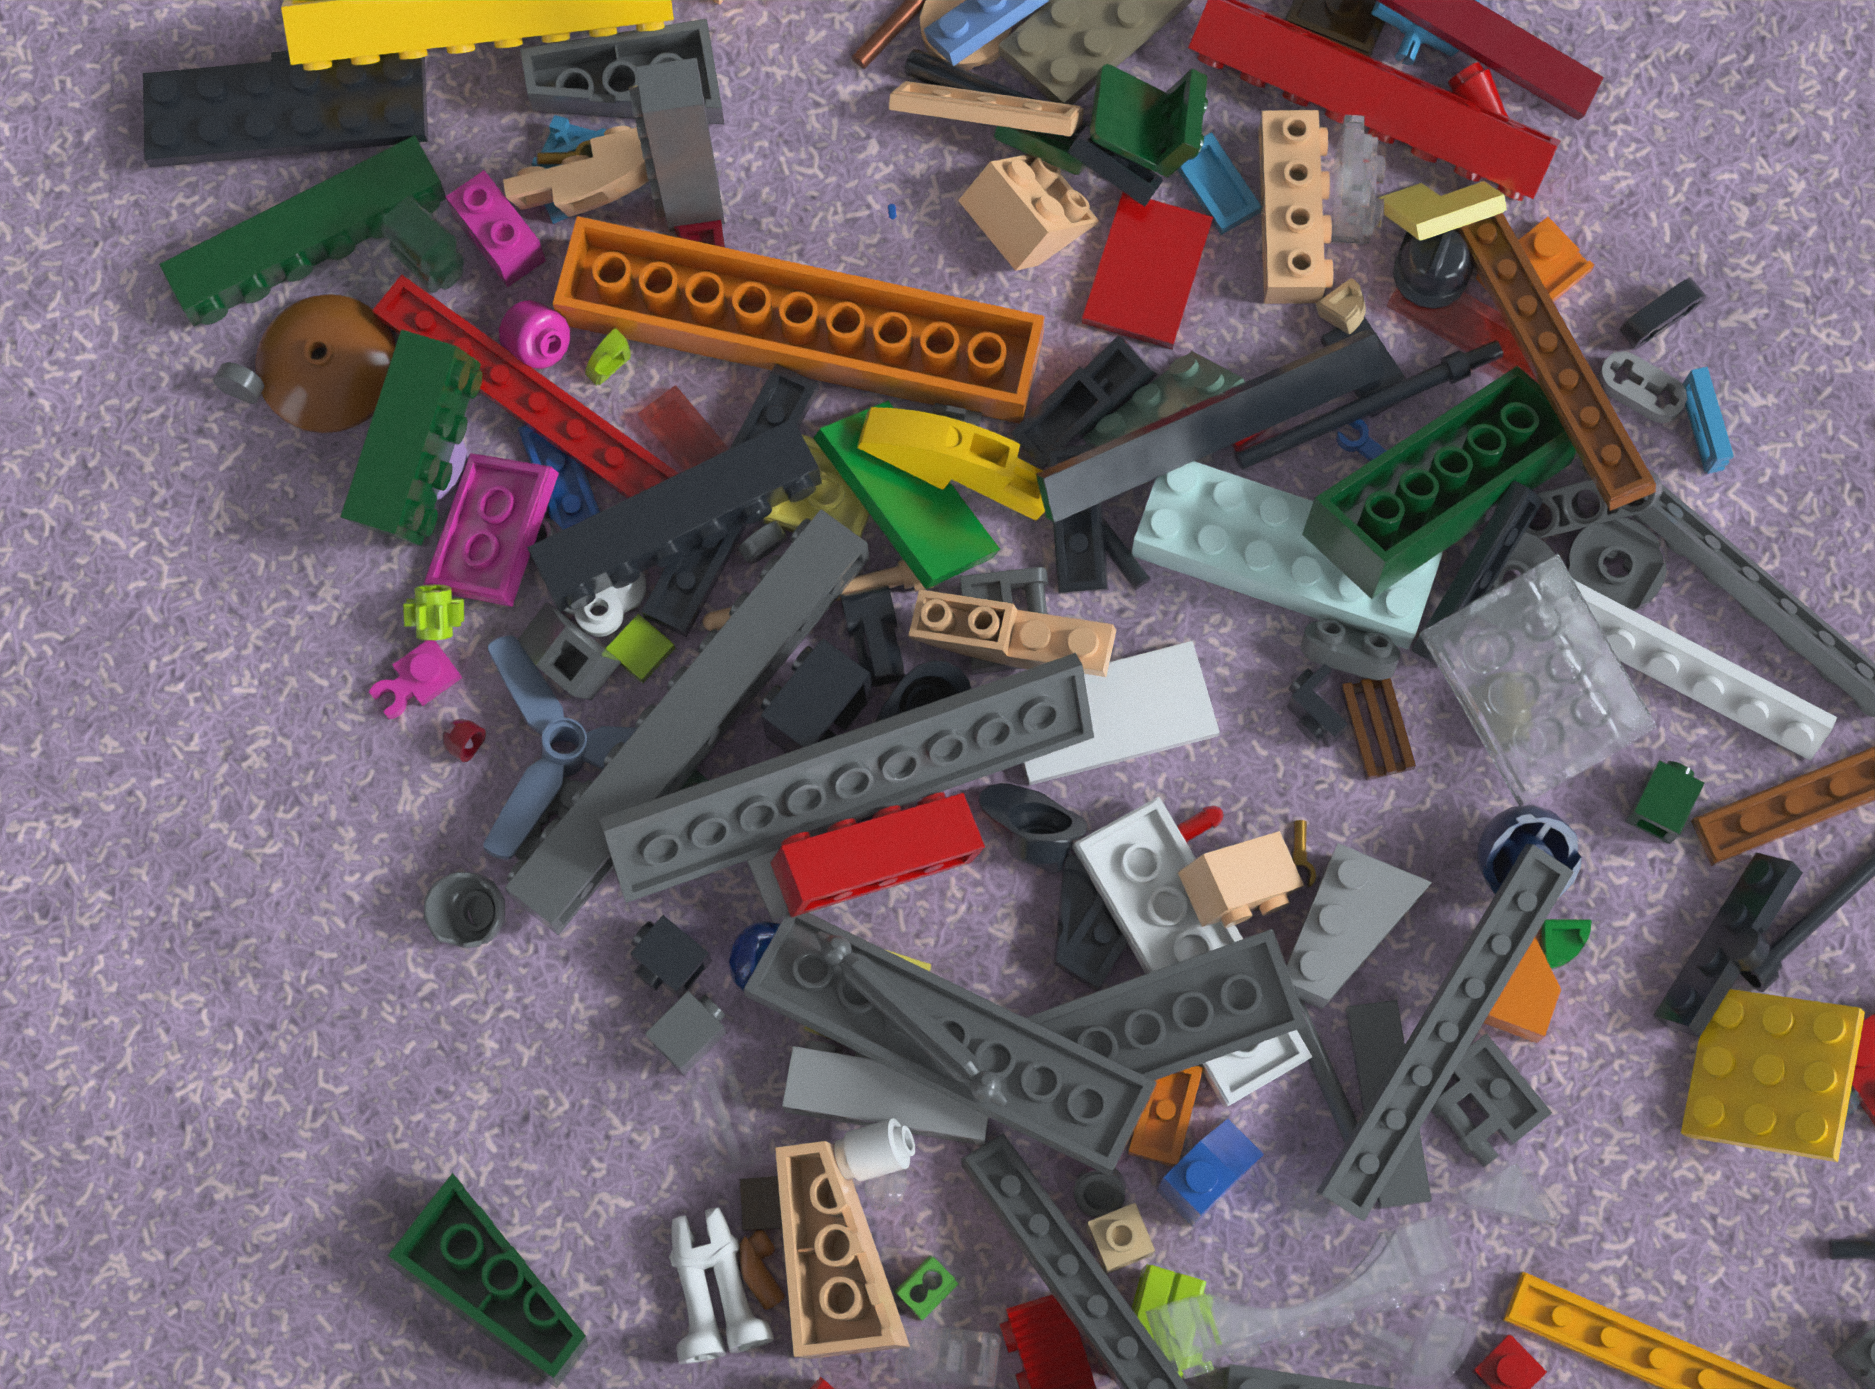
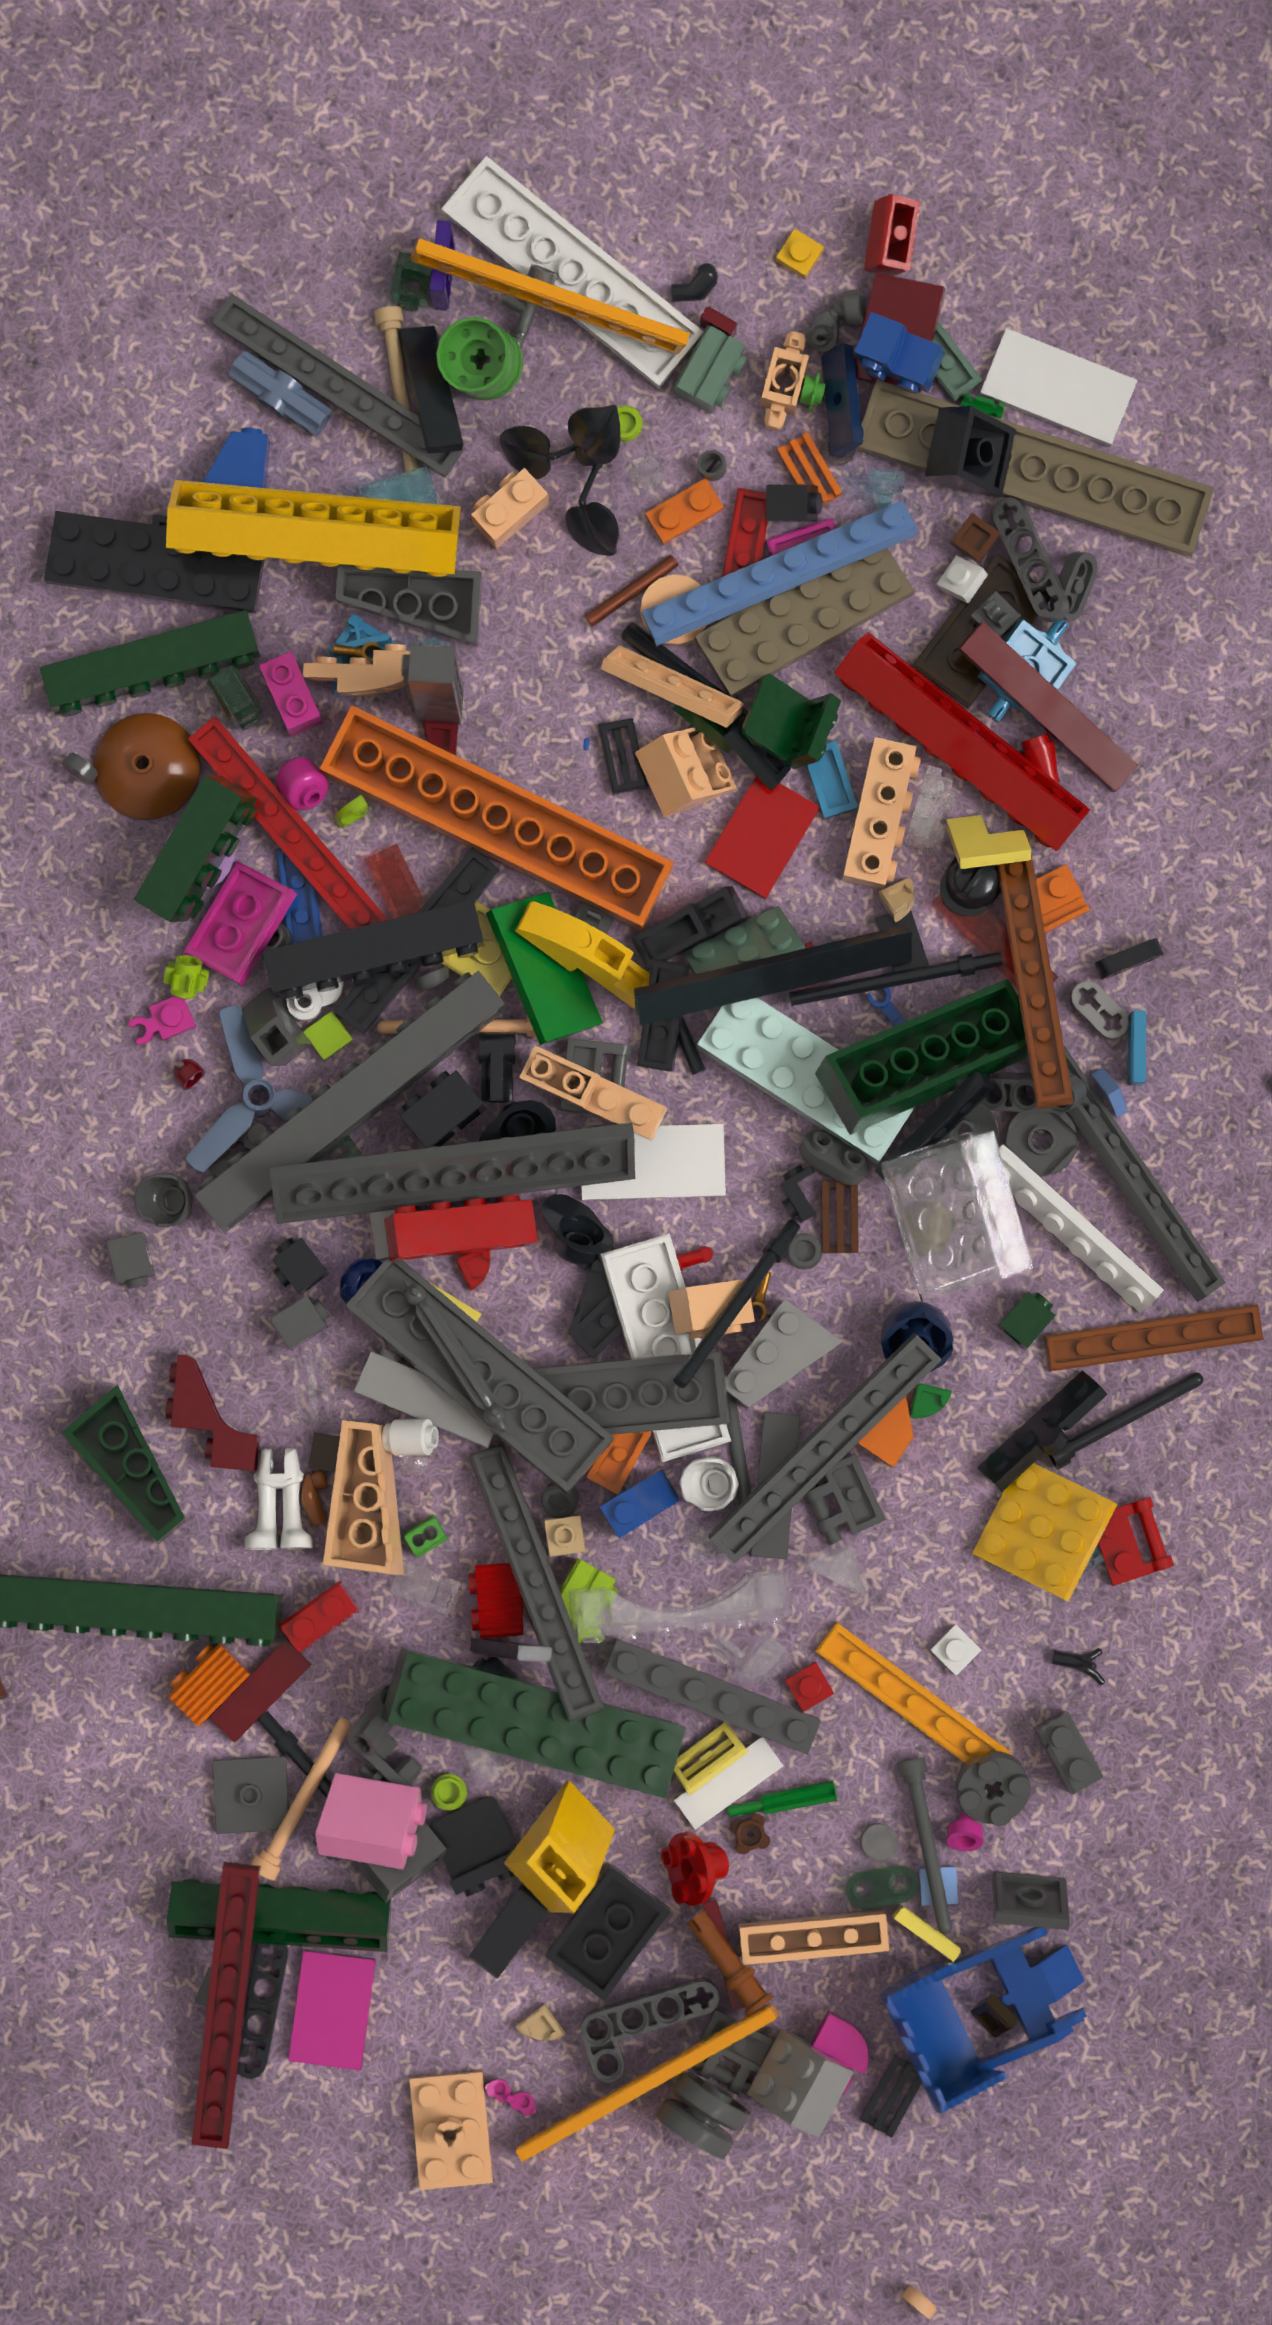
camera: 10 degrees right, 10 degrees up
none -> dark grey brick [107,1232,156,1289]
none -> dark red arch [166,1354,260,1471]
none -> red tile [455,1251,491,1291]
none -> black tile [598,718,648,796]
none -> black bar [673,1219,800,1388]
none -> white hair [679,1456,739,1511]
none -> dark grey tile [786,1233,823,1270]
none -> white plate [930,1624,981,1676]
none -> medium blue tile [1091,1068,1128,1118]

